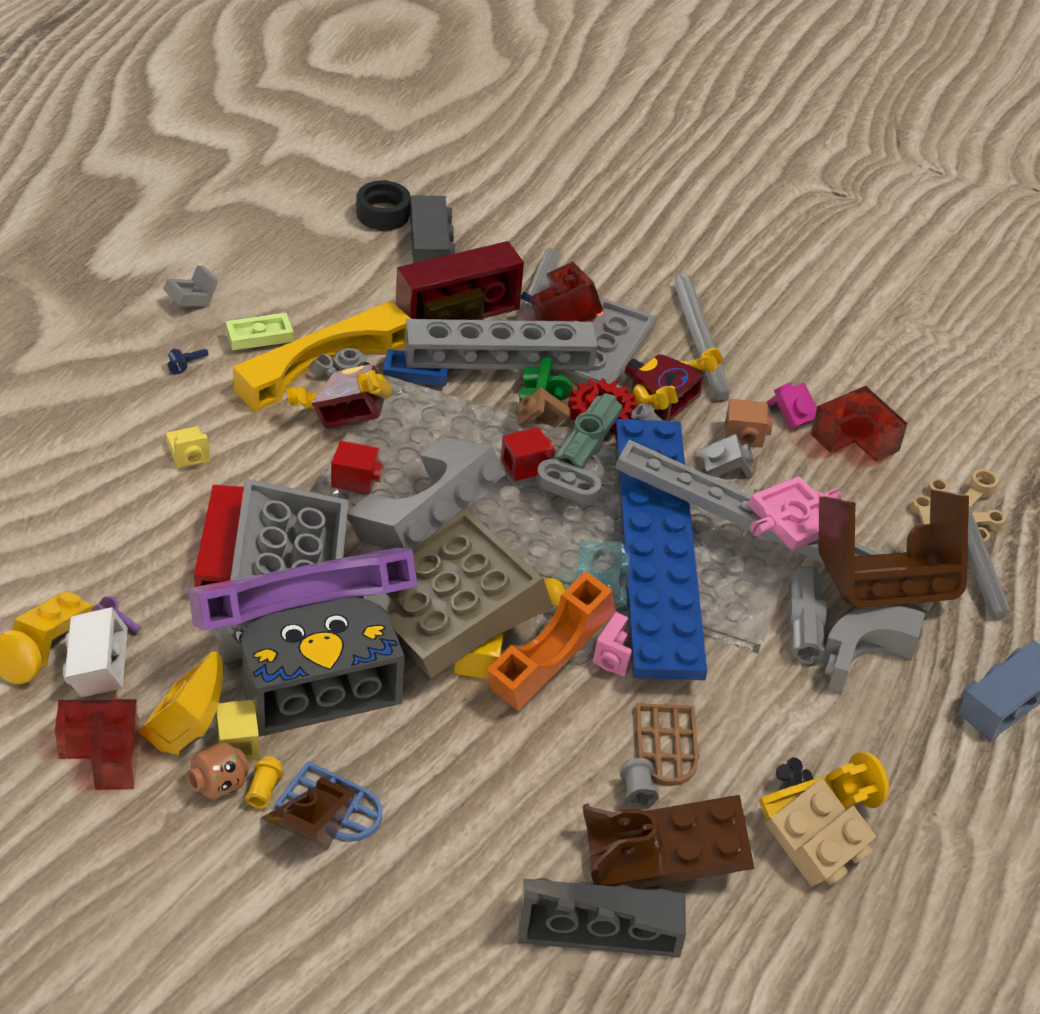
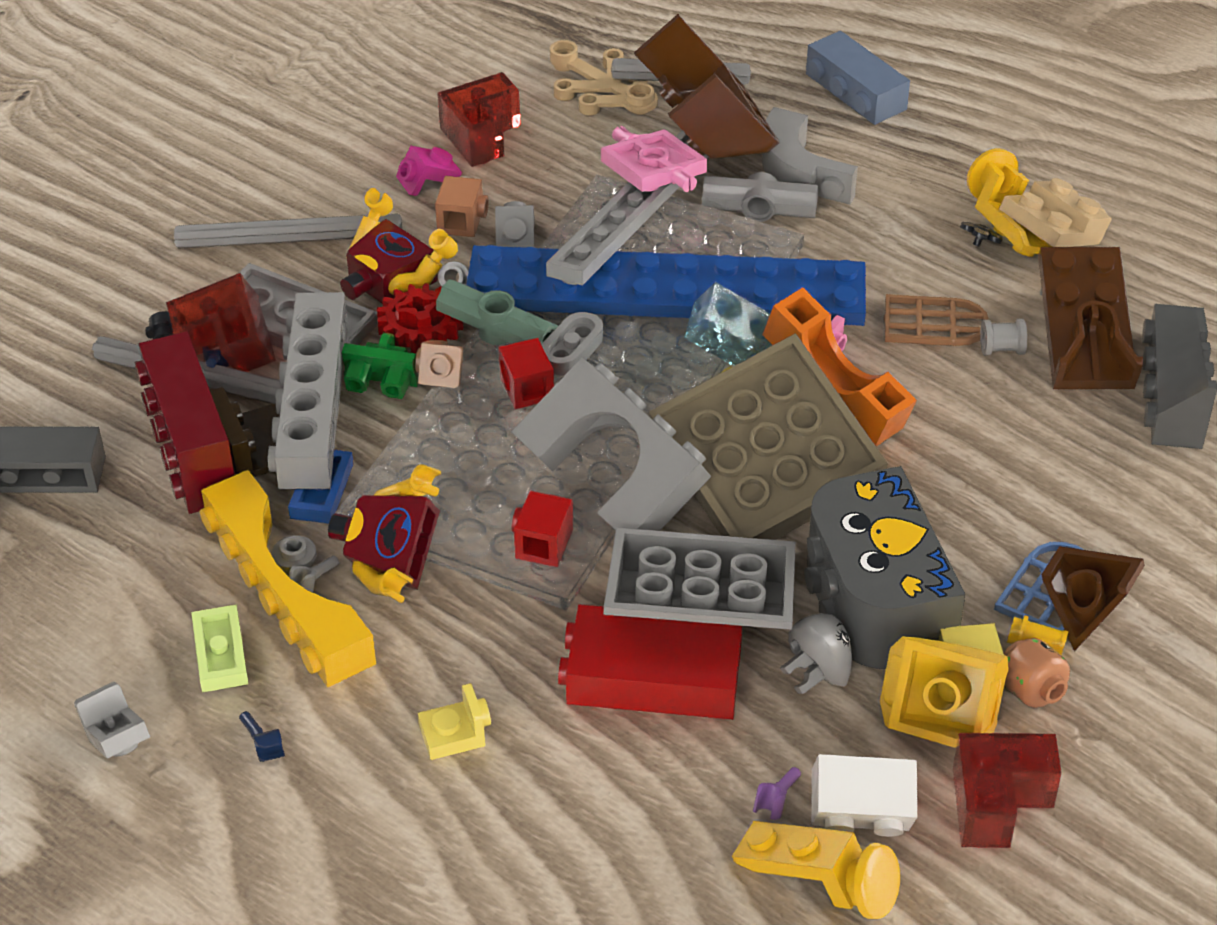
camera: 80 degrees left, 0 degrees up
medium lavender arch [187,547,418,631] -> none

